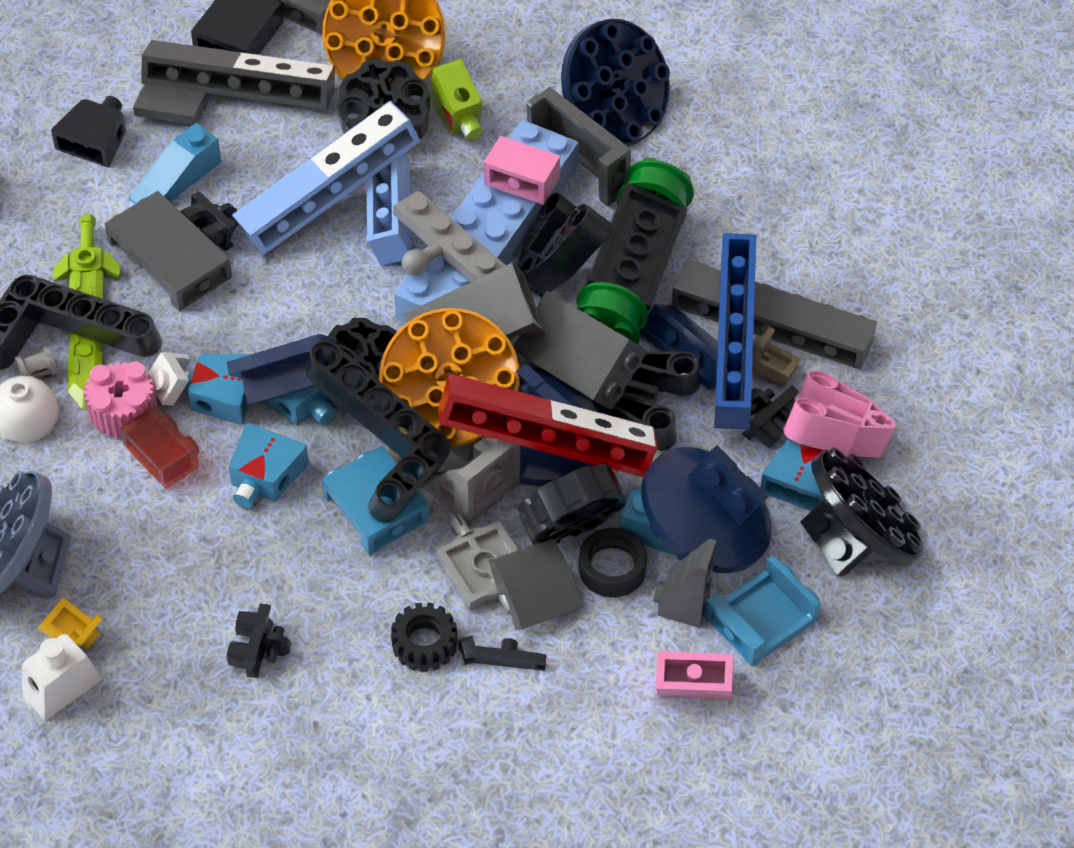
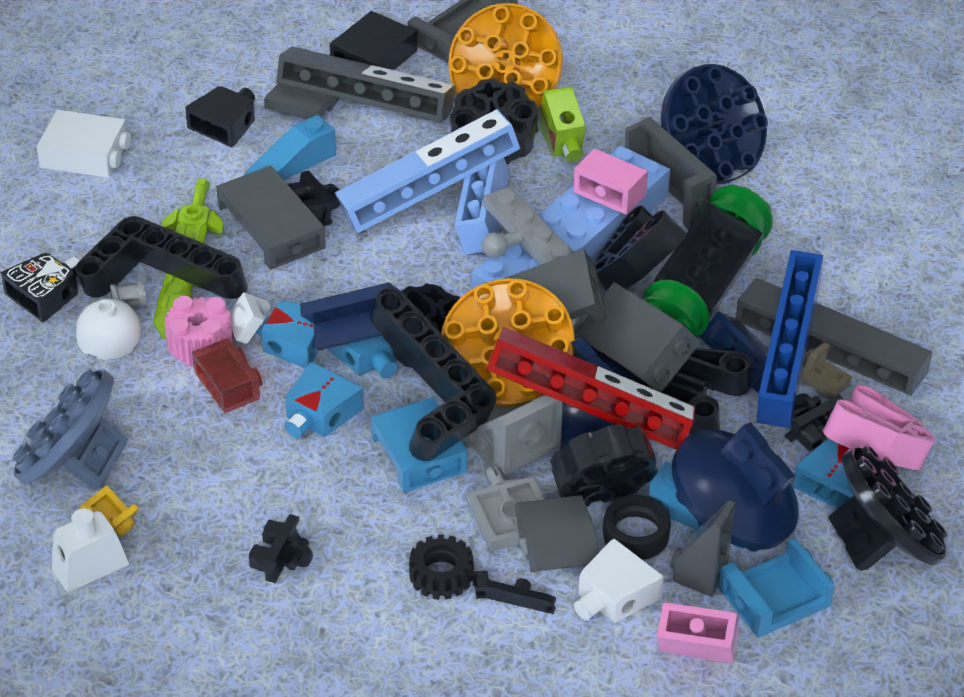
camera: 10 degrees right, 10 degrees down
none -> white torso [574,539,664,623]

